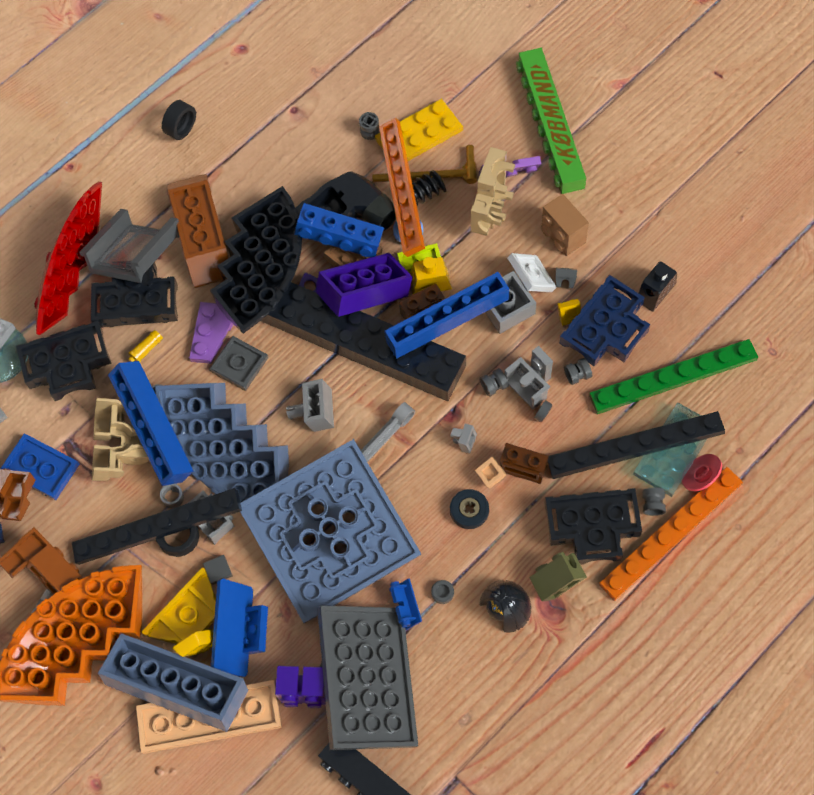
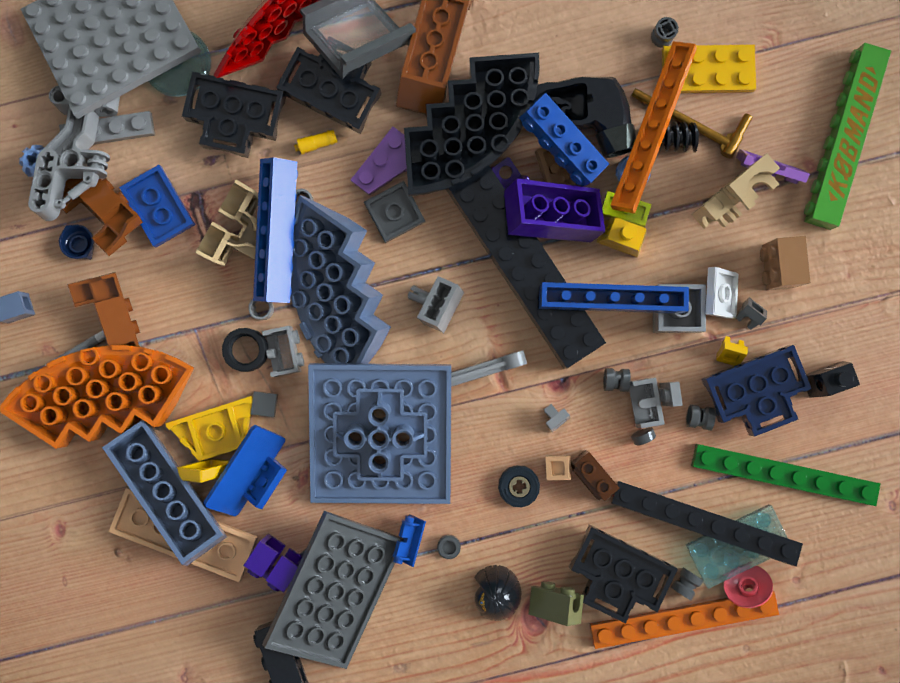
camera: 30 degrees right, 20 degrees up
black plate [72,488,242,565] -> none
reddish brown window [399,283,445,320] -> none

